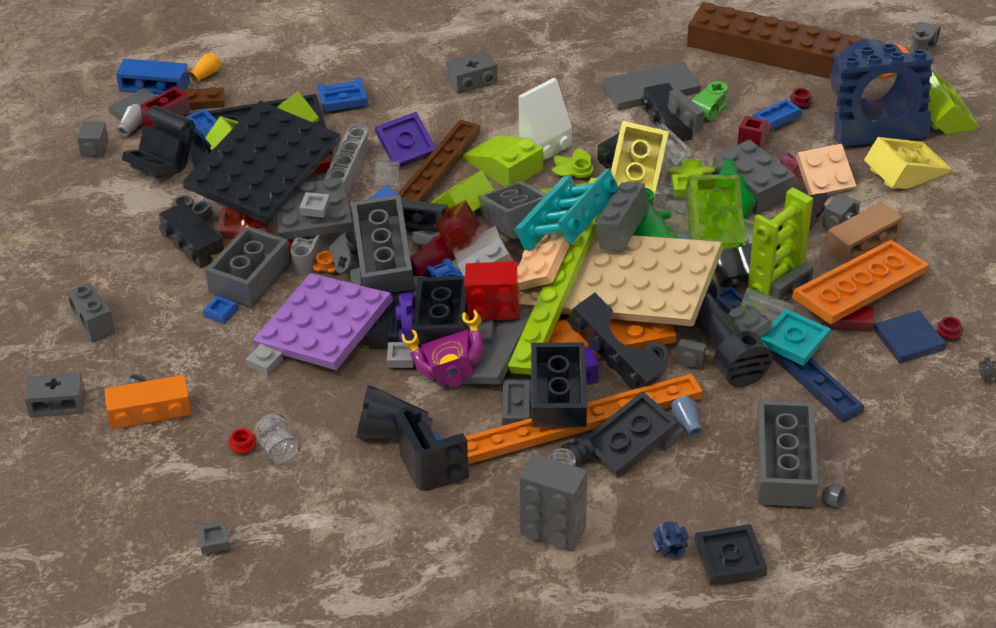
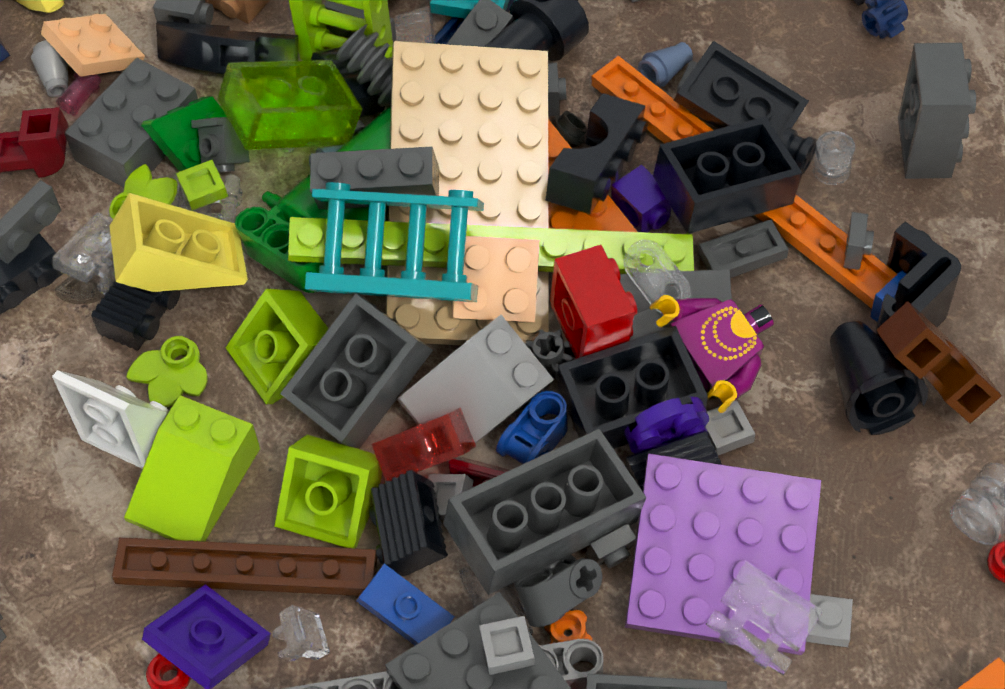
camera: 110 degrees left, 15 degrees up
none -> dark grey piece [336,24,392,107]
none -> clear plate [624,239,691,314]
none -> clear plate [705,561,823,675]
none -> dark grey plate [843,212,874,270]
none -> reddish brown arch [876,301,1002,424]

